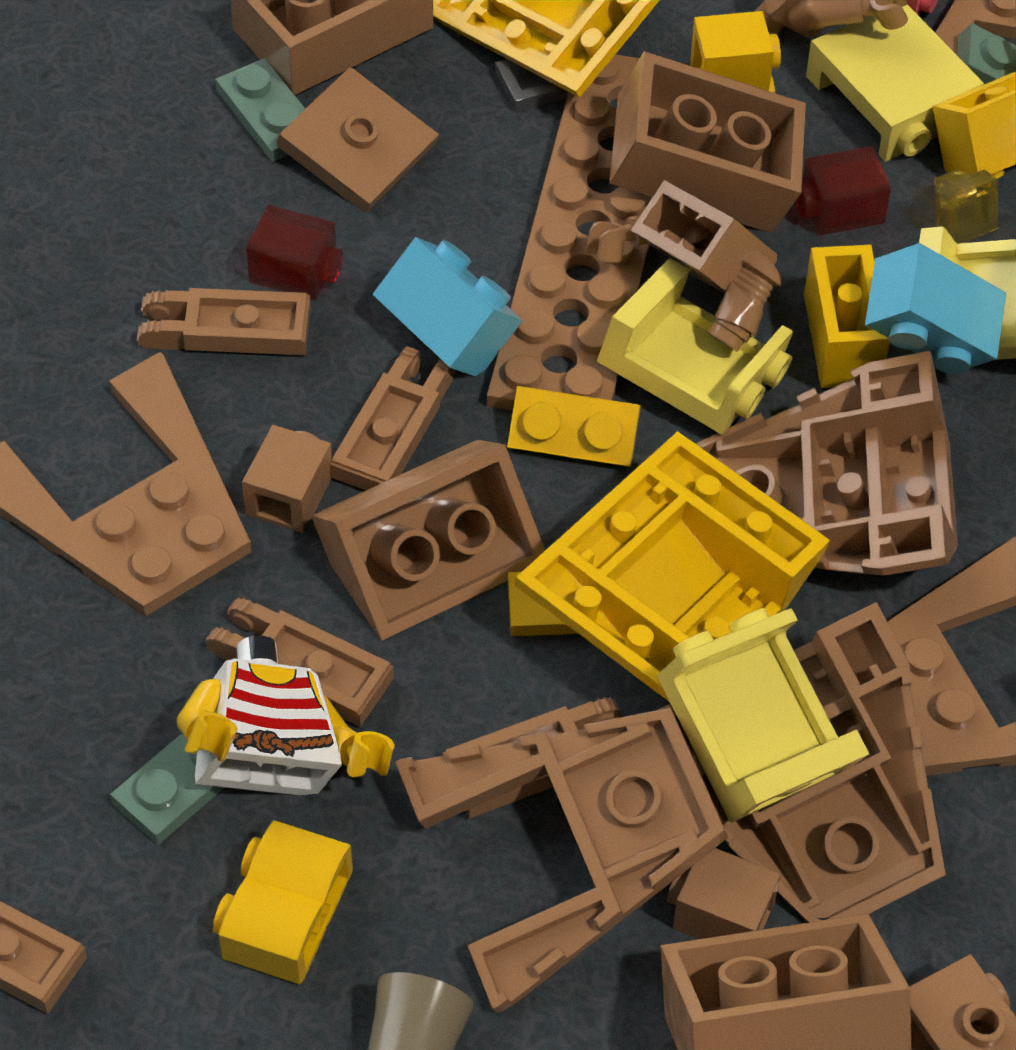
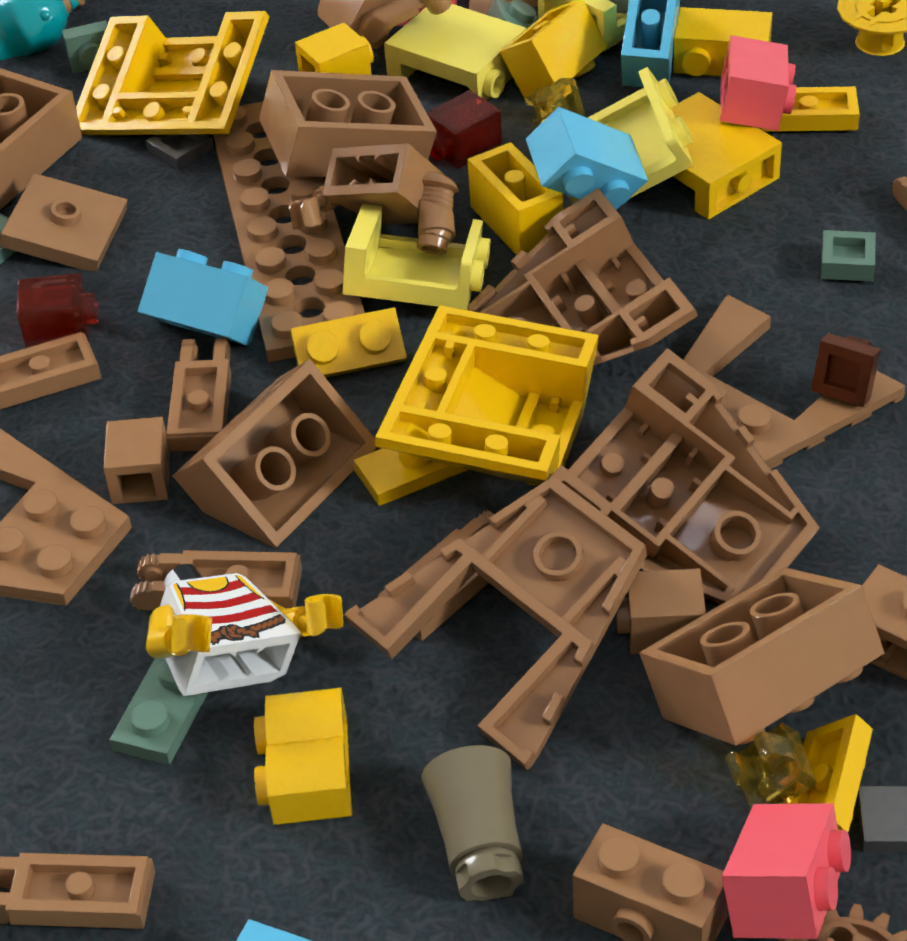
camera: 20 degrees left, 10 degrees down
light yellow panel [657,608,869,823] -> none

